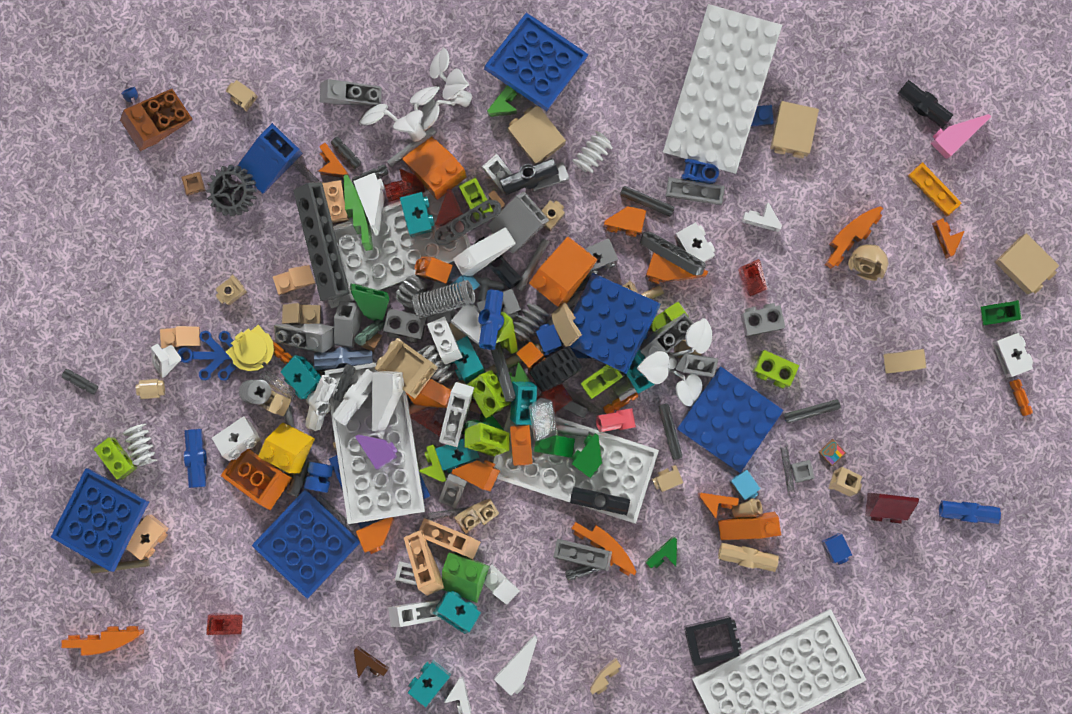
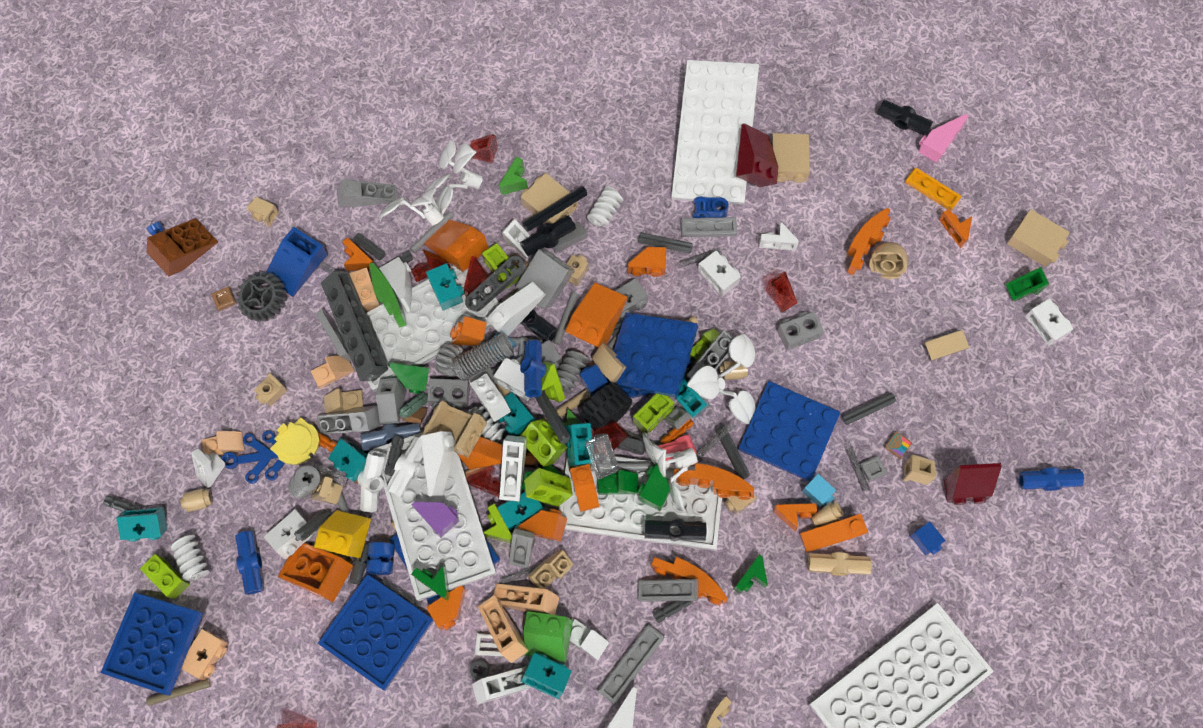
camera: 10 degrees left, 15 degrees down
blue plate [484,12,589,112] -> none
orange slope [517,342,545,371] -> none
dark grey beam [640,231,706,276] -> none
orange slope [645,253,708,284] -> none
light grey slope [676,353,718,377] -> none
black window [684,615,742,666] -> none
lime brick [753,350,800,389] -> none
orange axle [1010,379,1033,416] -> none
none -> teal brick [116,507,167,542]
none -> dark grey axle [294,510,332,541]
none -> light grey tile [316,309,352,361]
none -> green slope [411,566,450,601]
none -> clear red slope [470,134,498,163]
none -> dark grey bush [470,661,489,680]
none -> black axle [523,186,587,231]
none -> light grey tile [598,624,665,705]
none -> white plant [642,432,698,513]
none -> orange slope [674,463,754,500]
none -> light grey piece [675,247,726,267]
none -> light grey piece [697,419,738,458]
none -> dark red slope [736,123,779,187]

